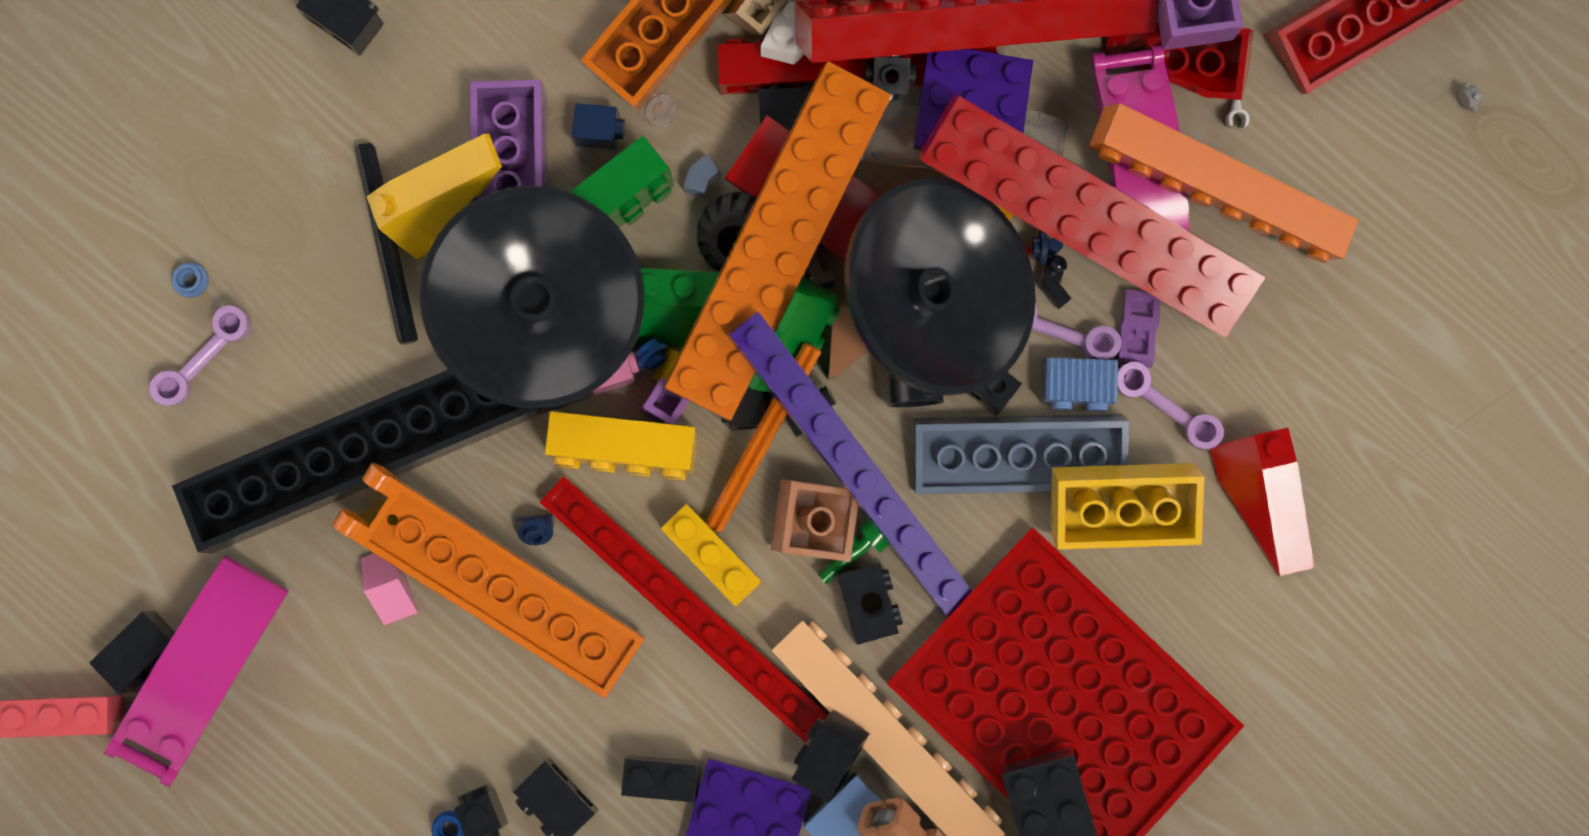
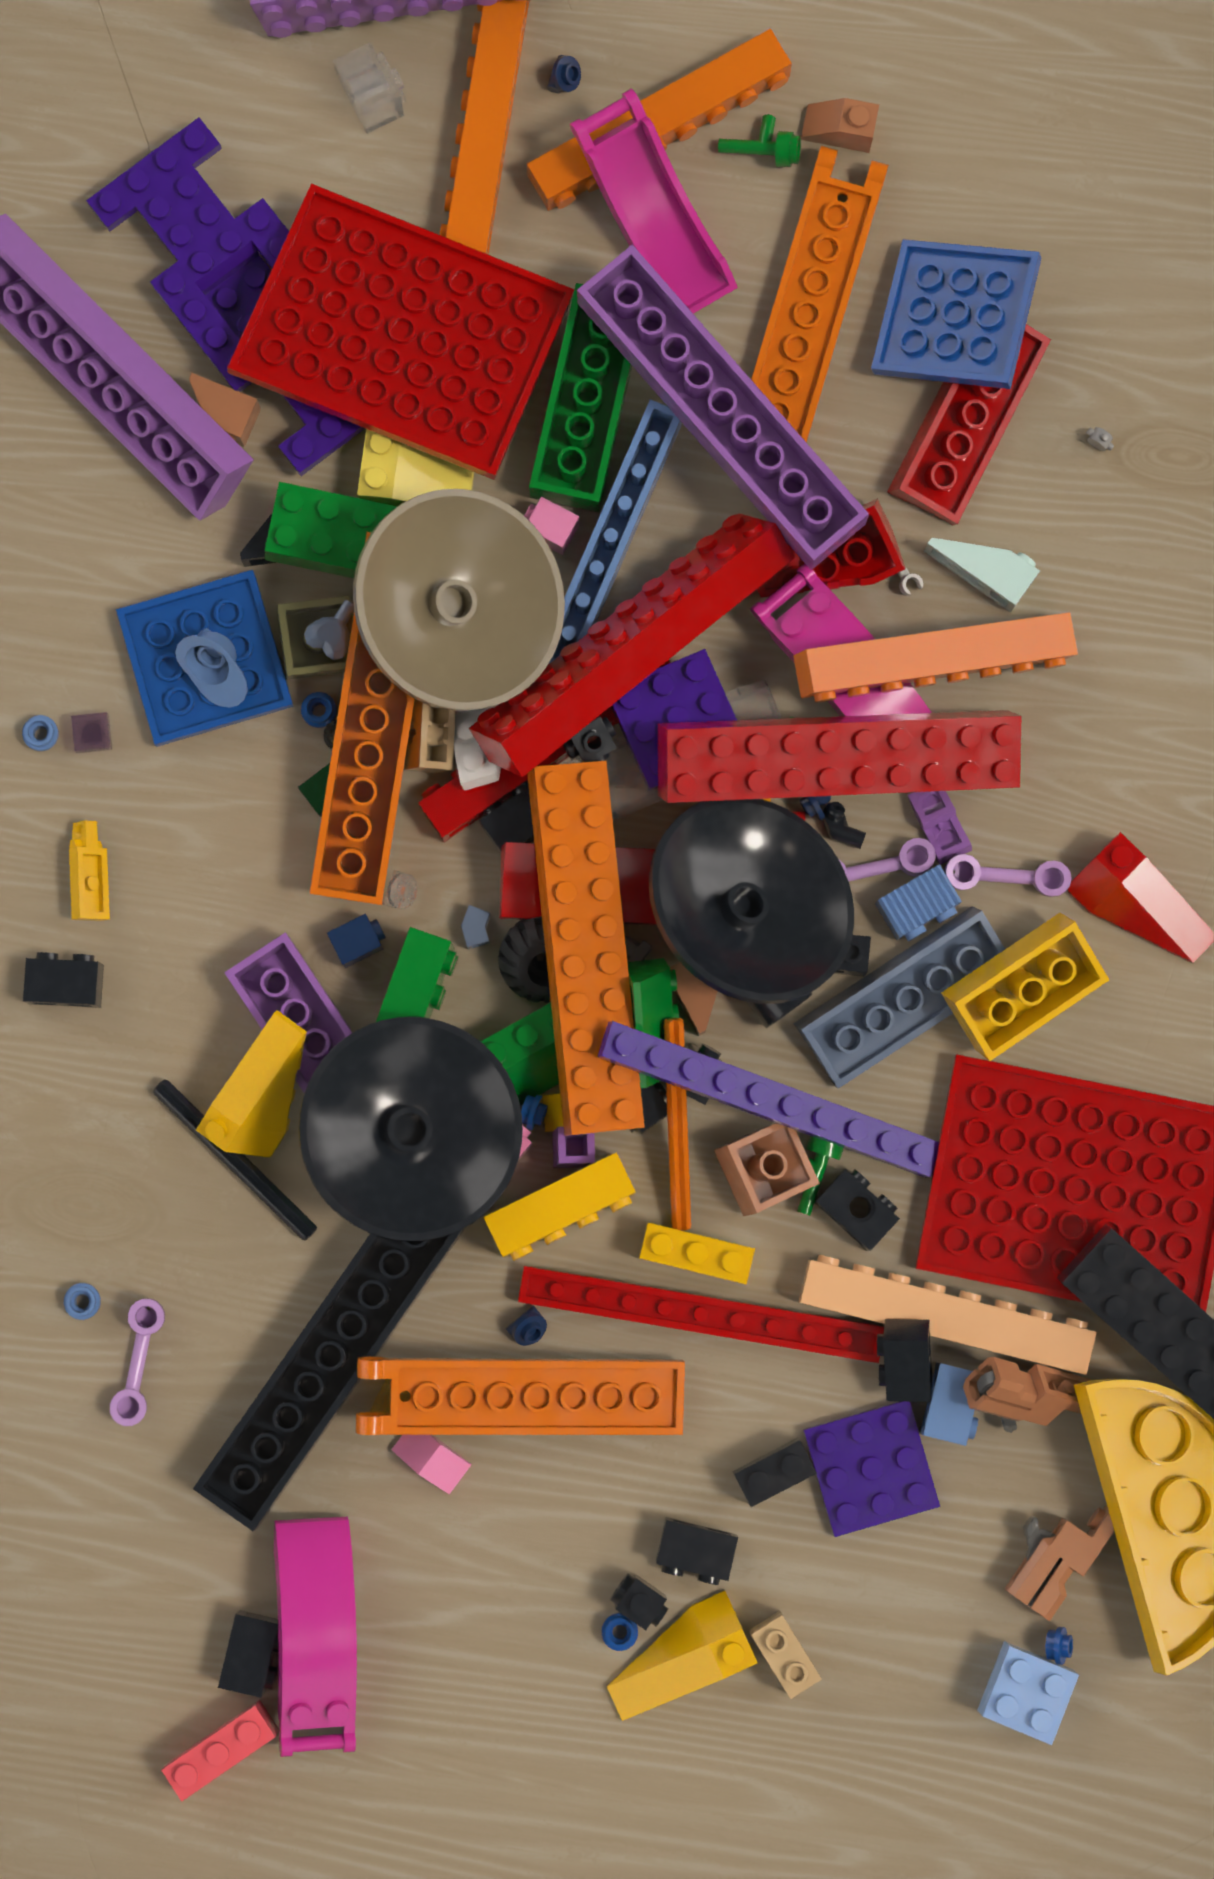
camera: 30 degrees left, 0 degrees up
none -> light aqua slope [924,538,1040,612]

